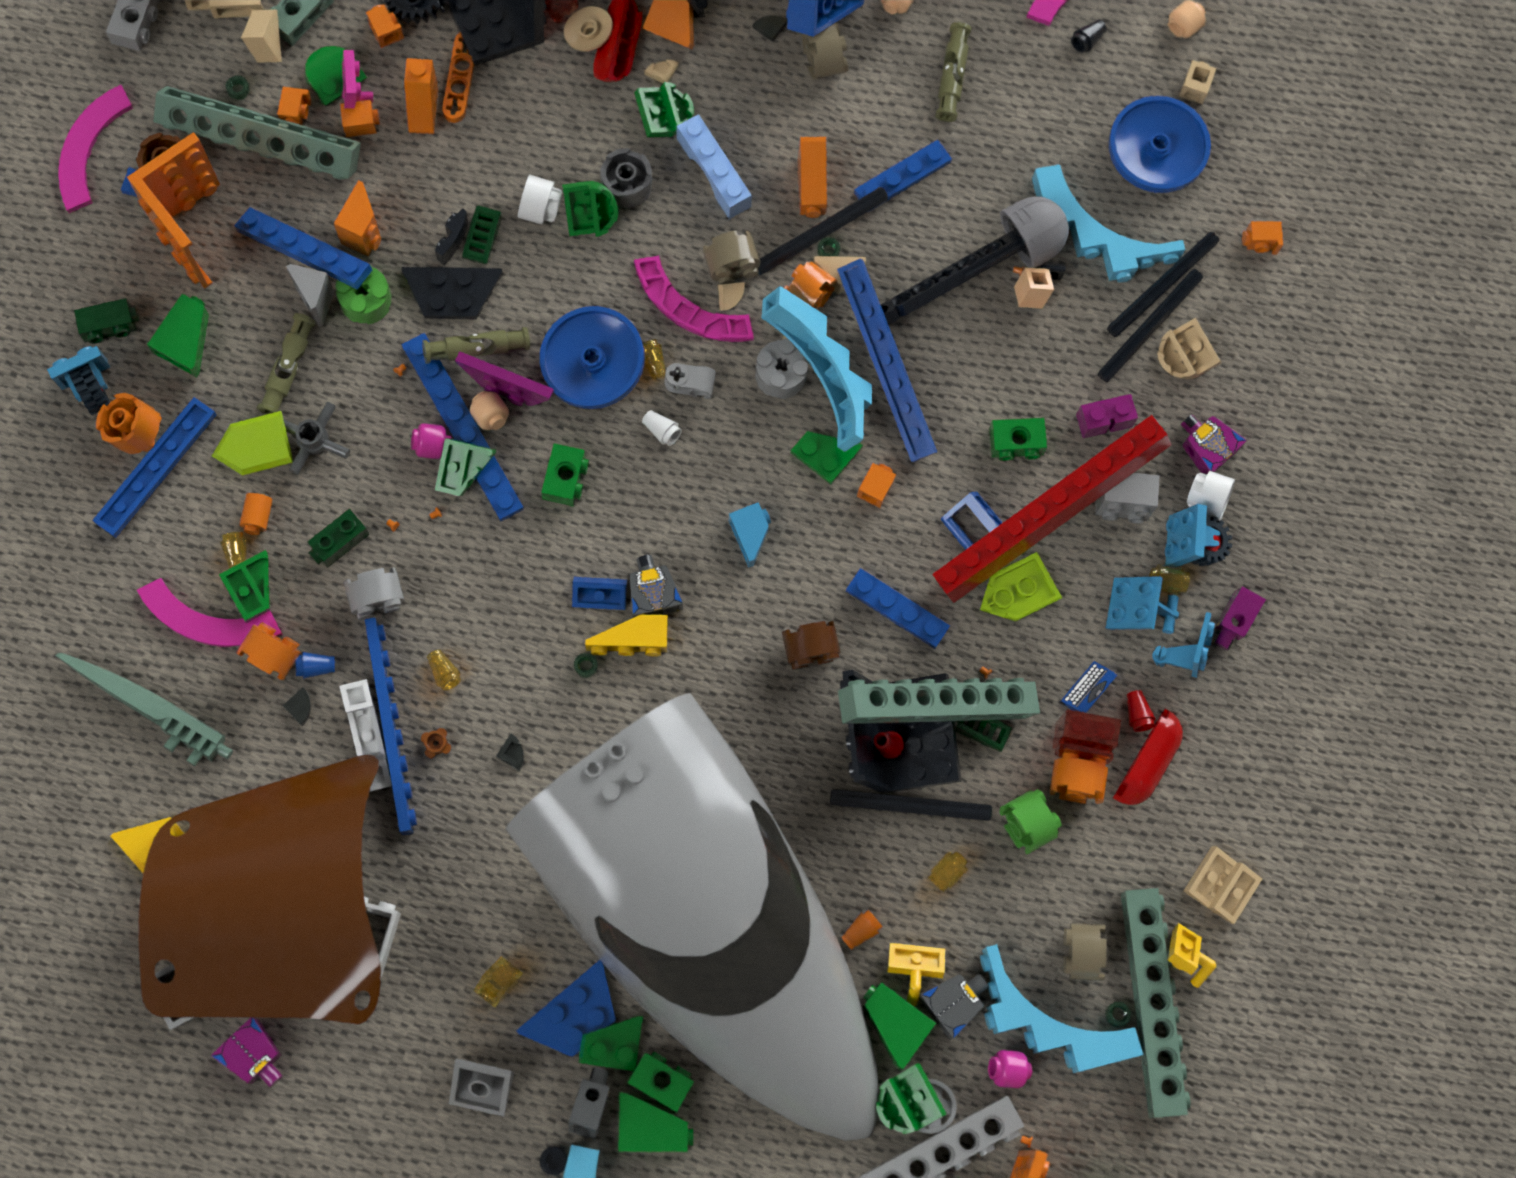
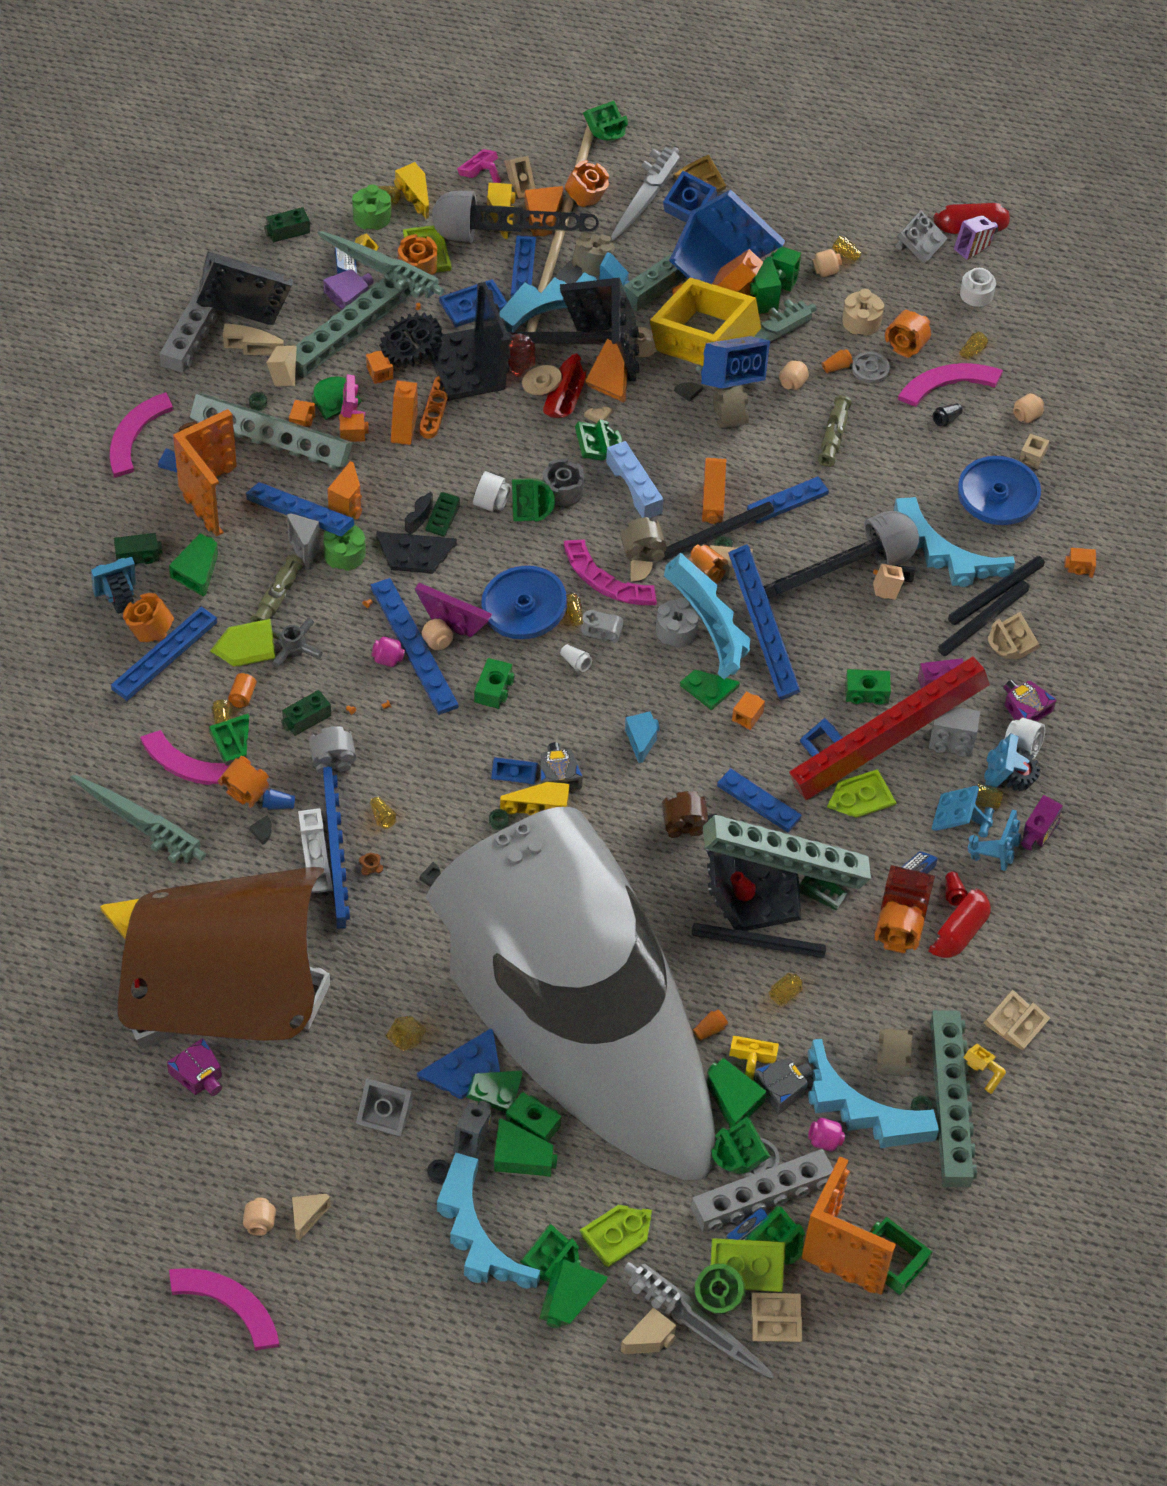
camera: 10 degrees right, 20 degrees down
olive piece [422,327,530,364] -> none
wing [435,438,496,496] -> none
bright green brick [1000,789,1062,854] -> none

